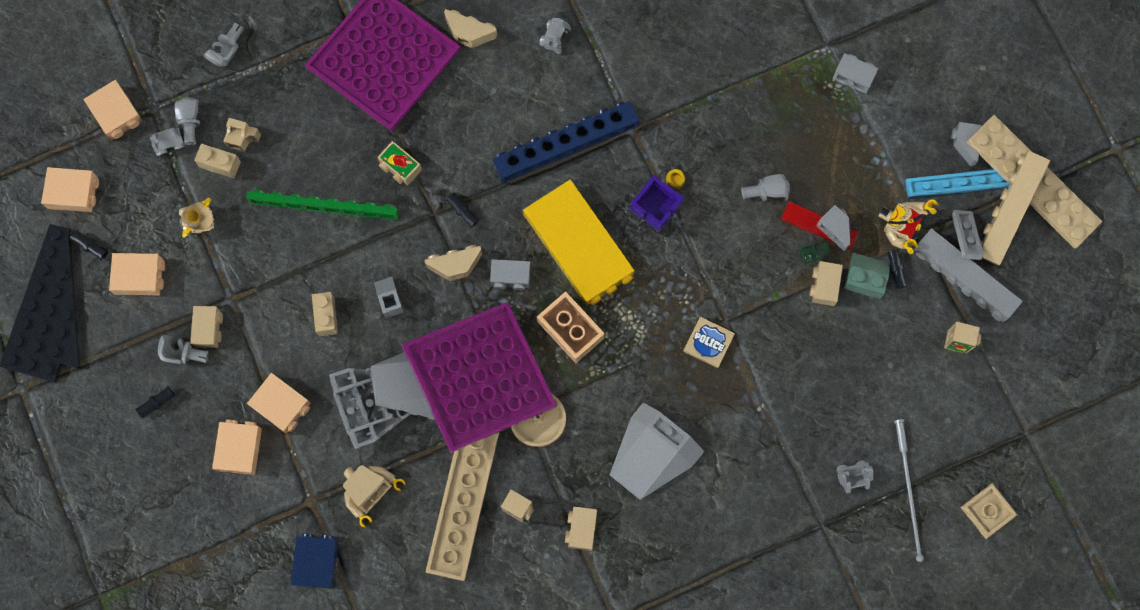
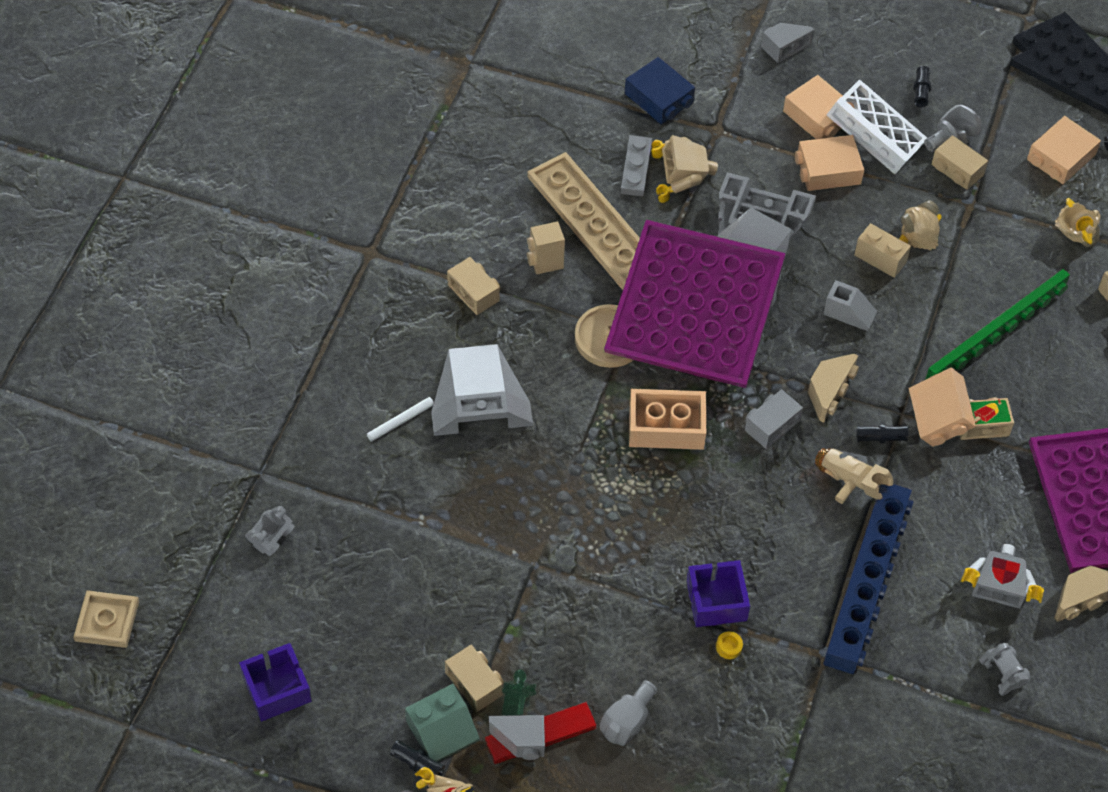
camera: 130 degrees right, 20 degrees down
yellow brick [523,180,634,306] -> none
tile [683,317,735,368] -> none
light grey piece [894,419,924,562] -> none
tan brick [944,322,981,354] -> none
none -> dark purple piece [239,643,312,722]
none -> white bar [367,397,434,442]
none -> light grey plate [621,135,652,196]
none -> light grey slope [761,23,814,63]
none -> tan piece [815,448,893,504]
none -> white fence [827,79,927,174]
none -> tan hair [899,200,941,250]
none -> light nougat brick [909,368,976,447]
none -> torso [961,544,1044,609]

